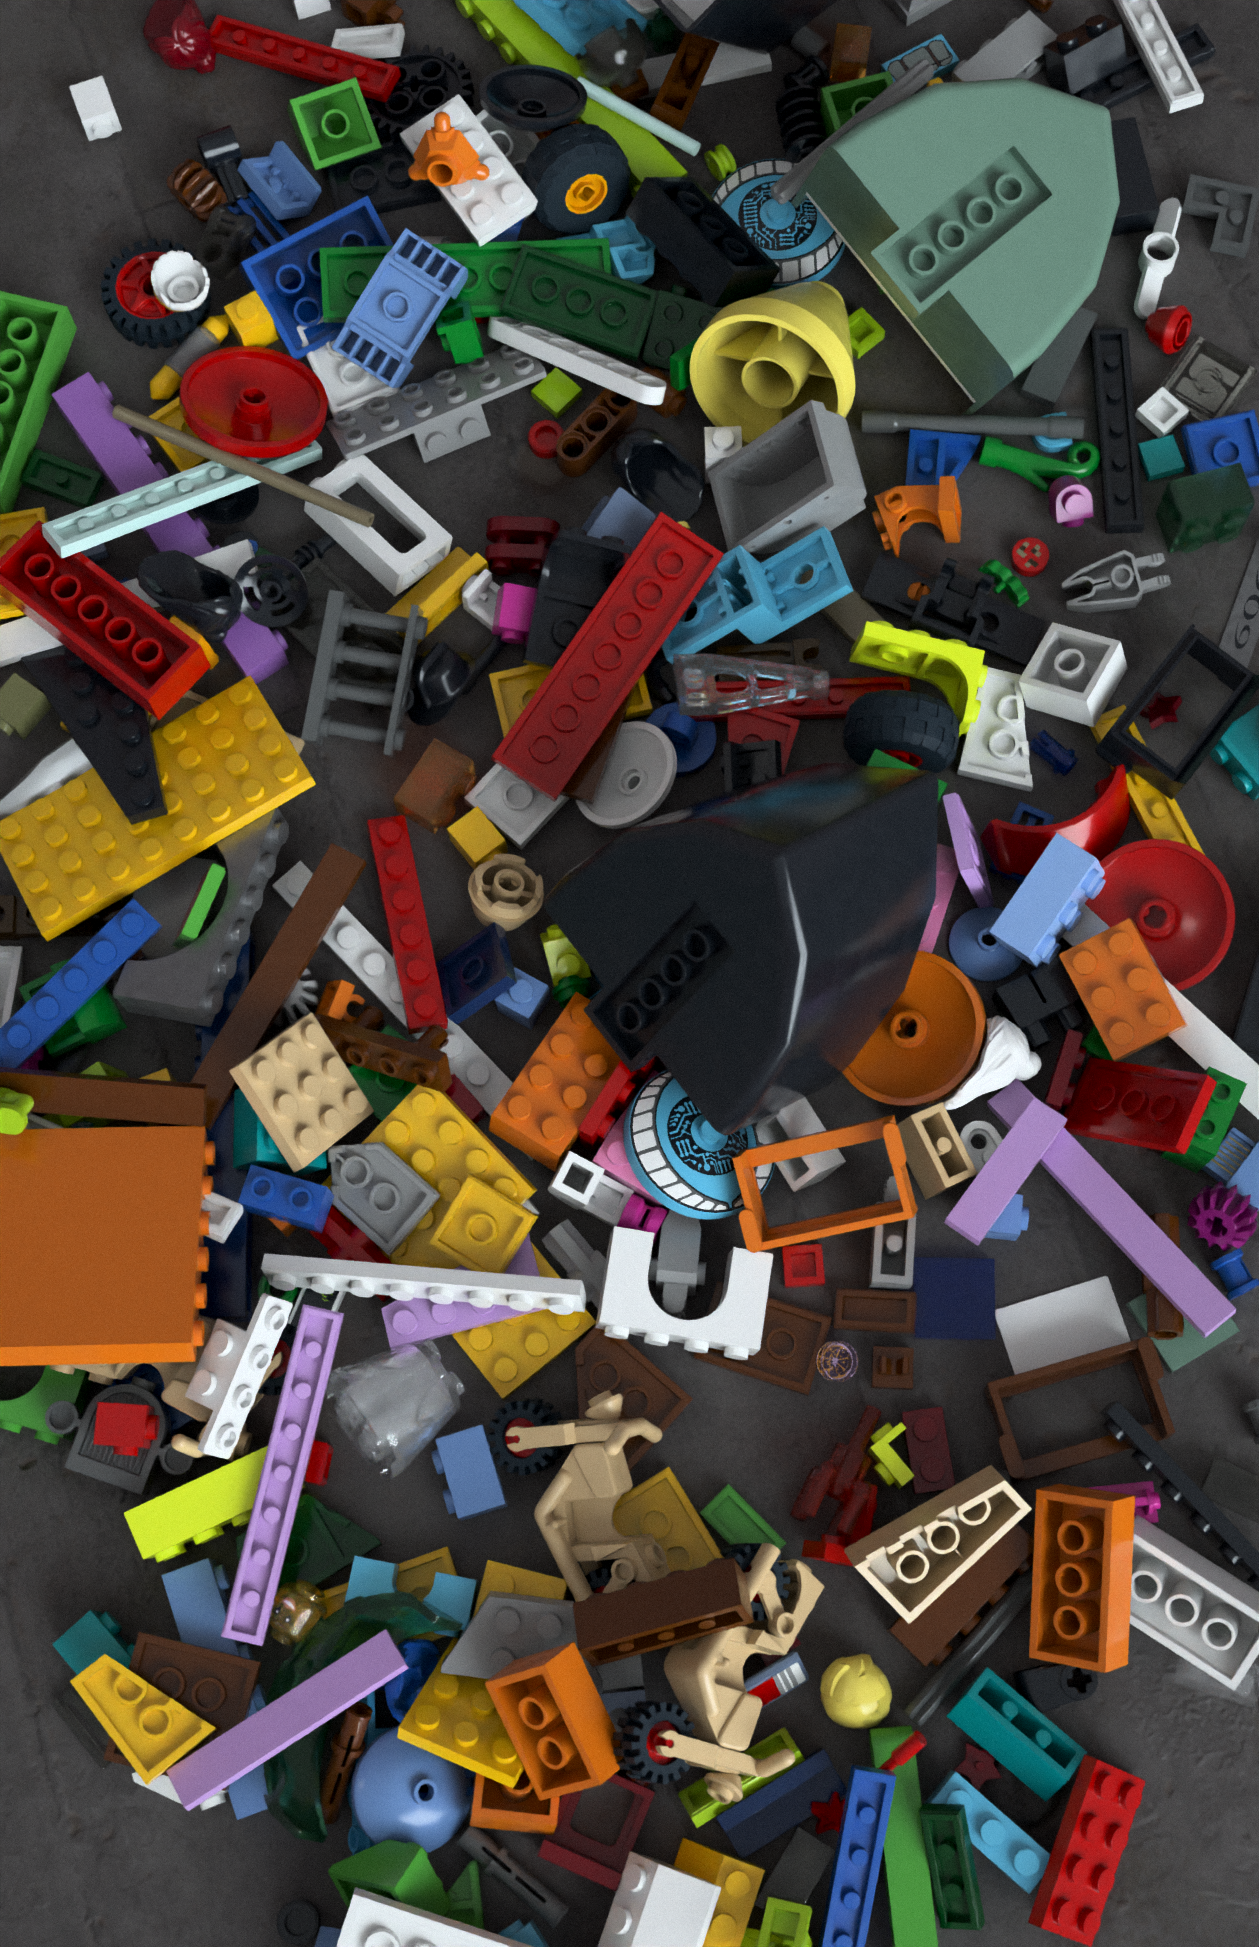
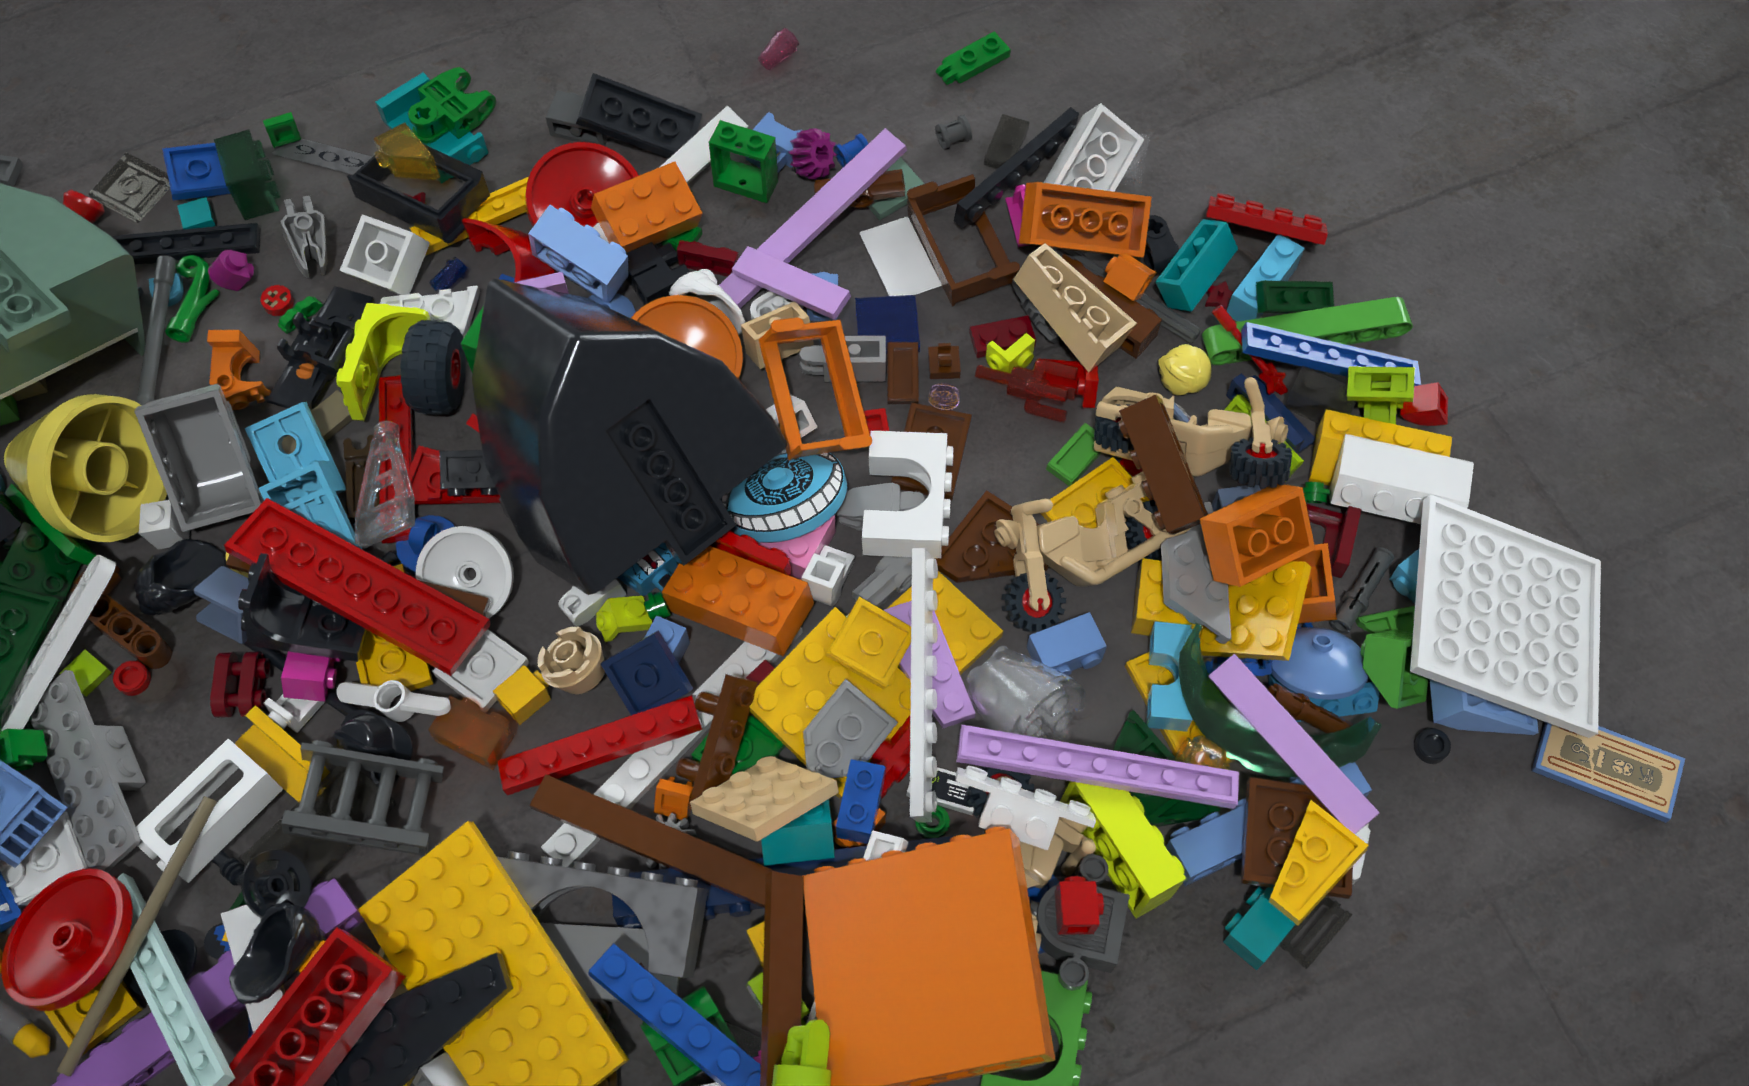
camera: 100 degrees left, 10 degrees down
bright green tile [172,863,226,949] -> none
dark pink wheel [617,1194,669,1246] -> none
blue wing [905,429,981,486] -> none
red plate [1063,1058,1217,1155] -> none
white plate [1135,386,1189,438] -> none
none -> white piece [336,680,451,722]
none -> clear yellow slope [373,122,440,180]
none -> orange brick [1103,253,1157,301]
none -> green plate [1303,482,1331,503]

